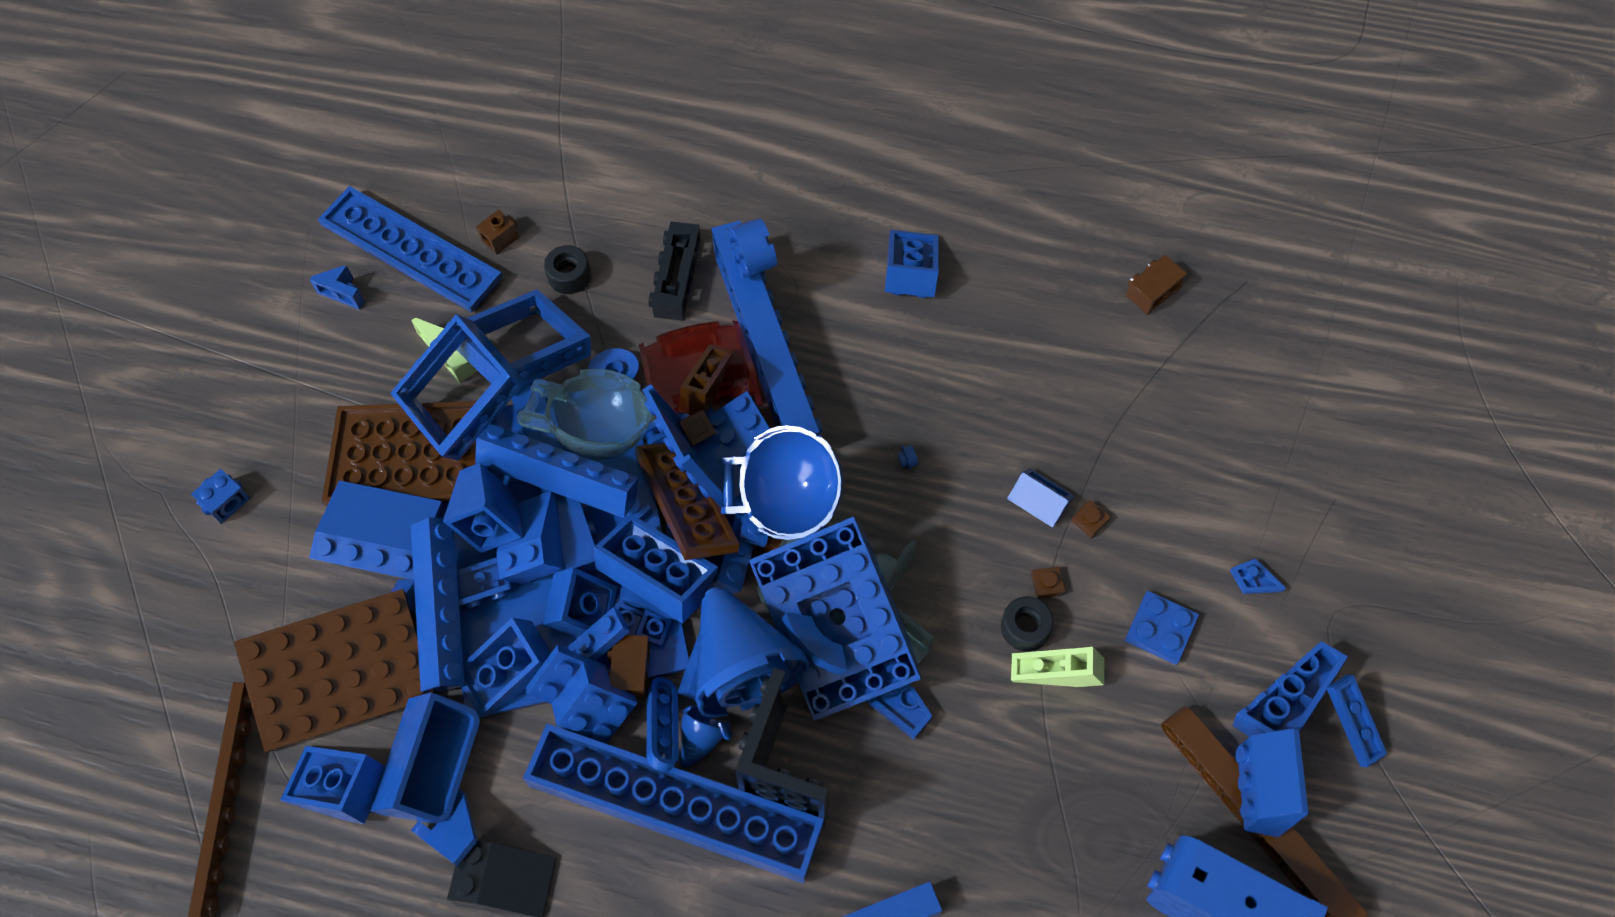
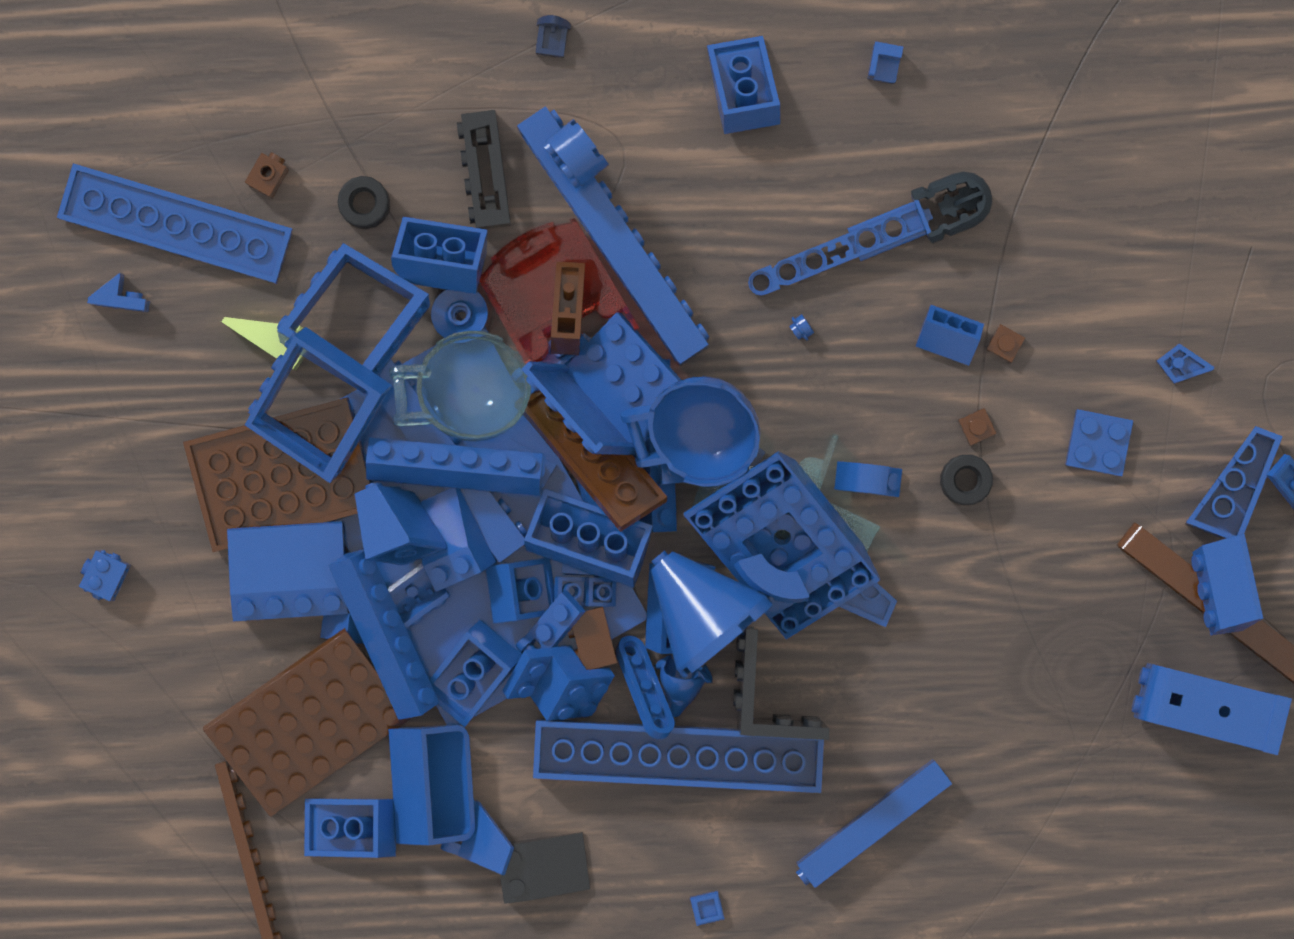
camera: 20 degrees left, 25 degrees up
reddish brown plate [679,408,716,446] -> none
yellowish green slope [1011,647,1104,687] -> none
reddish brown brick [1126,255,1187,315] -> none
none -> blue brick [391,217,488,294]
none -> dark blue tile [535,15,571,58]
none -> blue piece [748,172,993,295]
none -> blue brick [834,461,902,497]
none -> blue panel [867,41,903,84]

